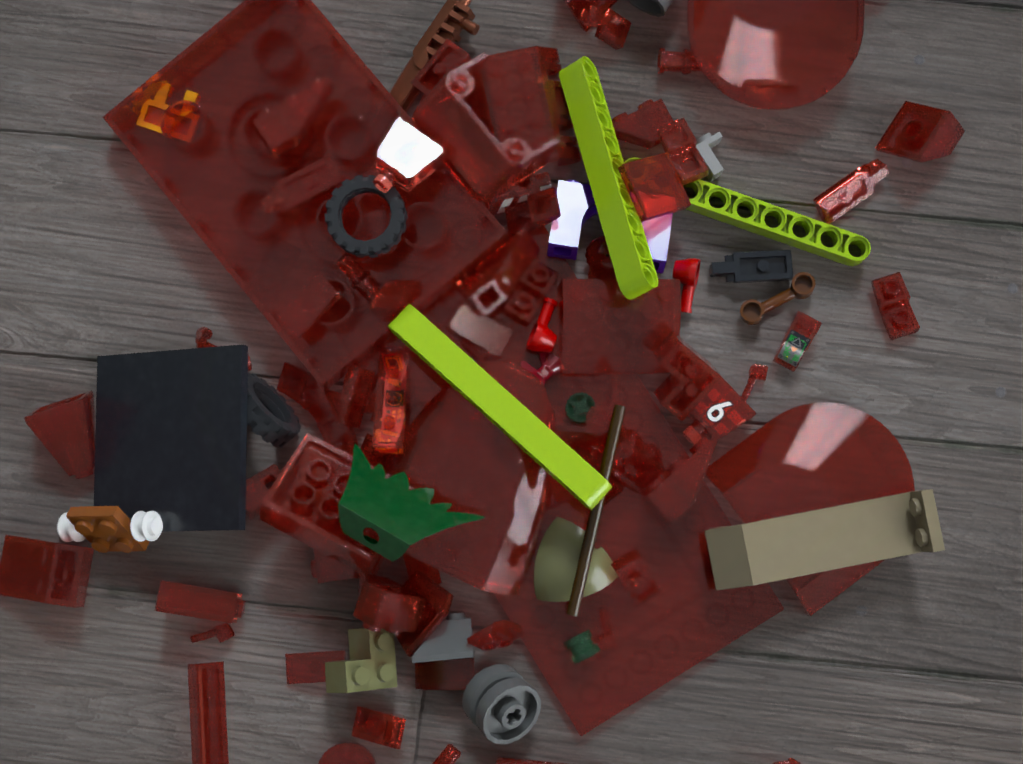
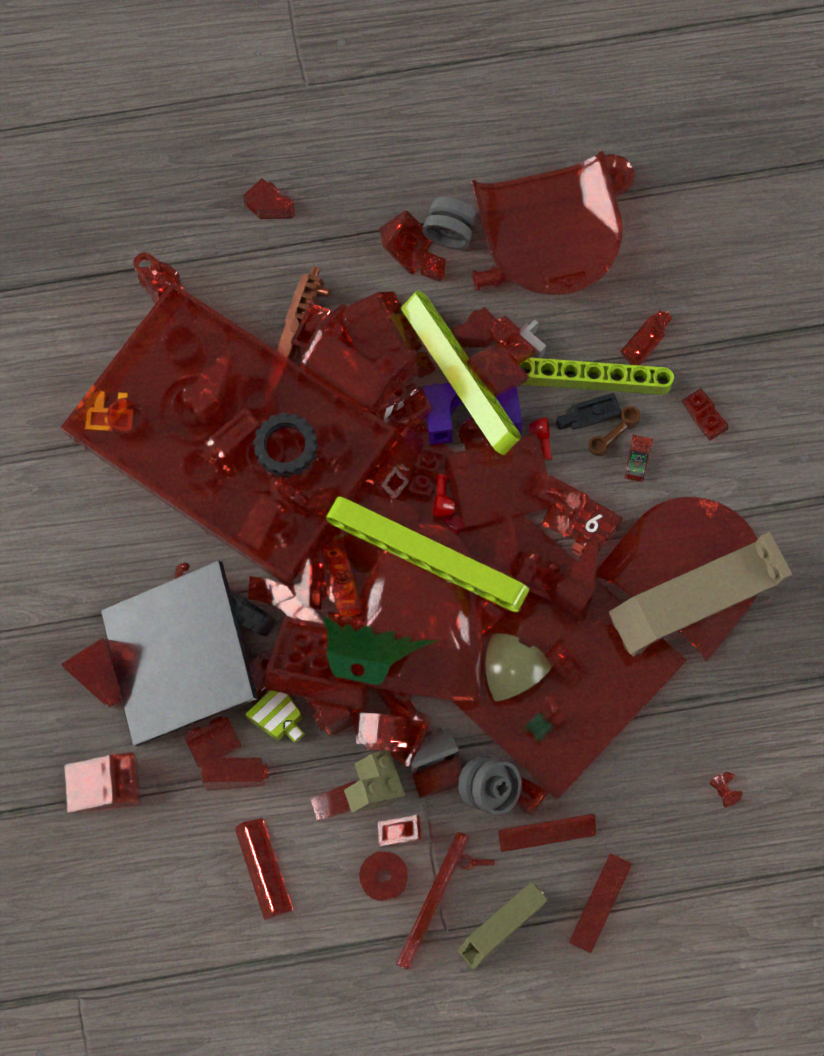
camera: 15 degrees left, 10 degrees down
dark orange plate [57,506,163,553] -> none
clear red hand [190,623,235,643] -> none
torso [373,117,445,193] -> none
clear red slope [467,620,523,651] -> none
clear green wheel [565,392,596,424] -> none
dark brown piece [566,404,626,617] -> none
clear red hand [740,363,768,402] -> none
clear red slope [875,101,965,163] -> none
none -> clear red bracket [184,716,242,768]
none -> torso [246,683,305,743]
none -> clear red slope [516,776,549,817]

